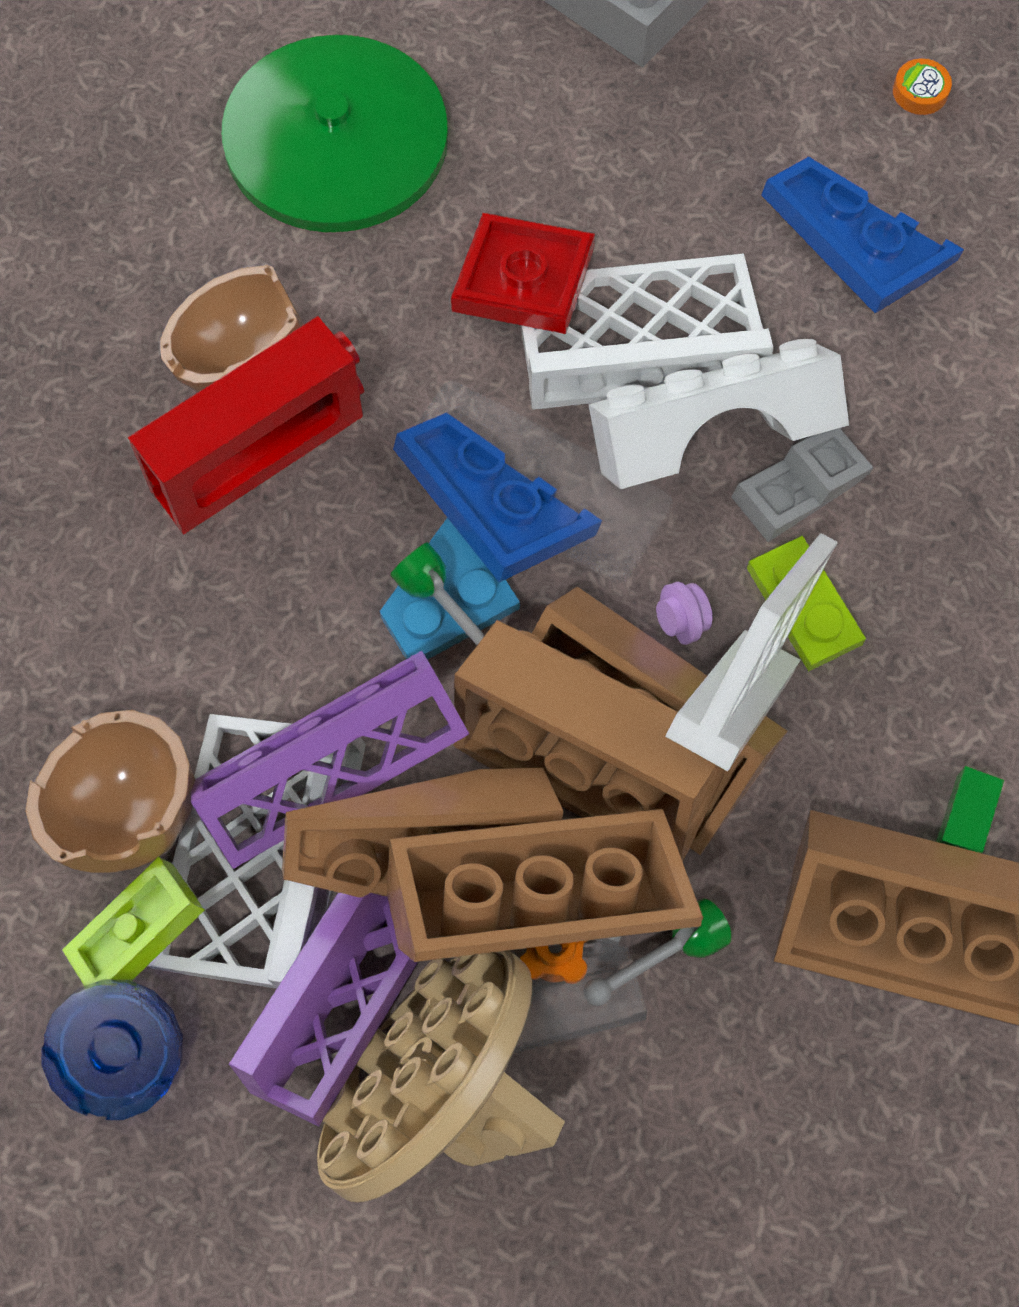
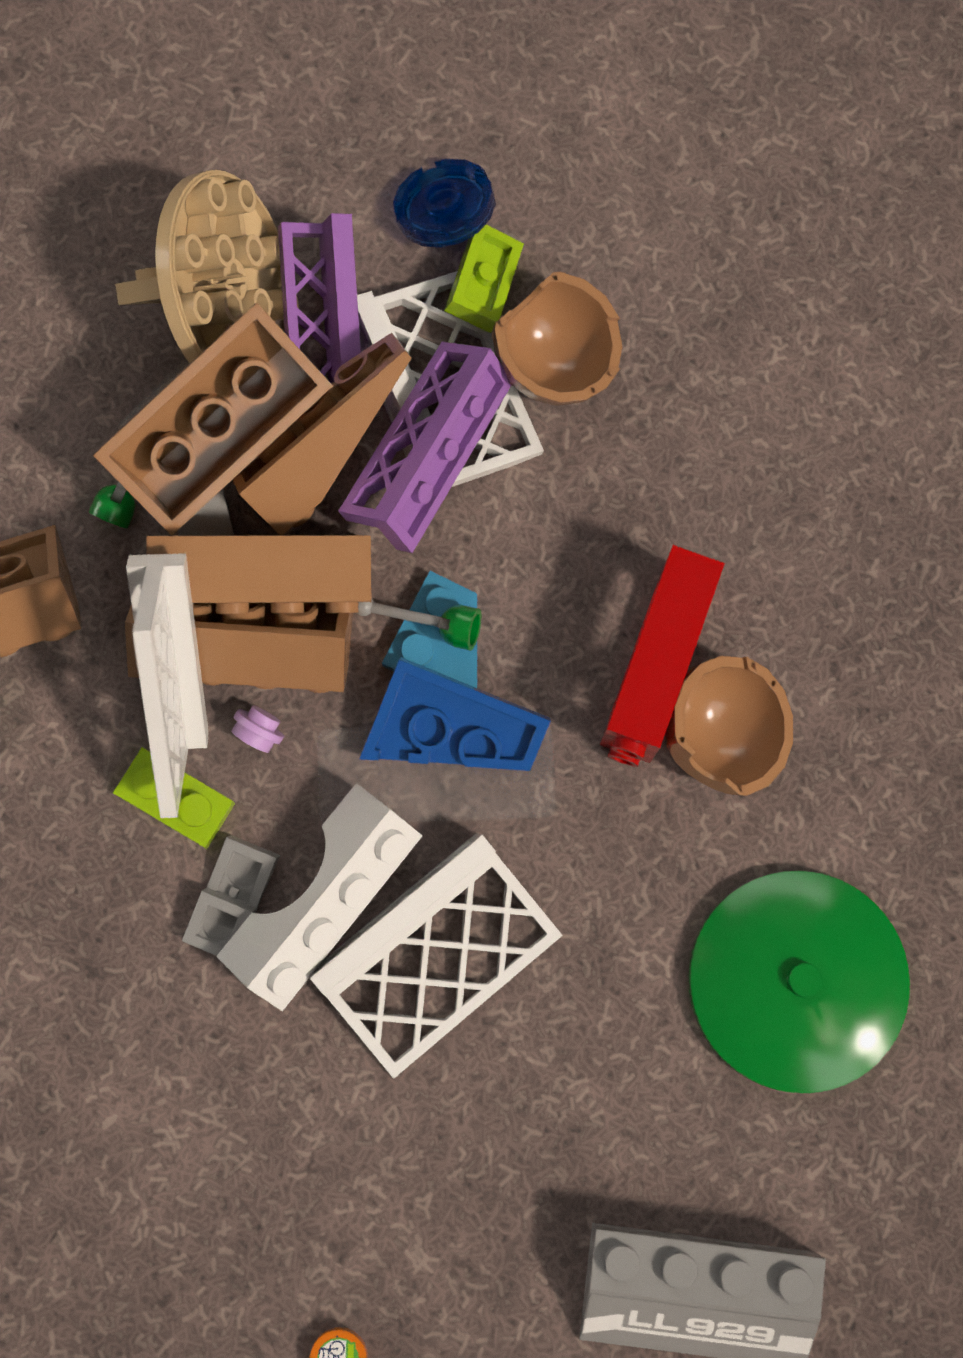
camera: 145 degrees right, 10 degrees up
red tile [451,213,595,334] -> none
blue wing [761,157,964,313] -> none

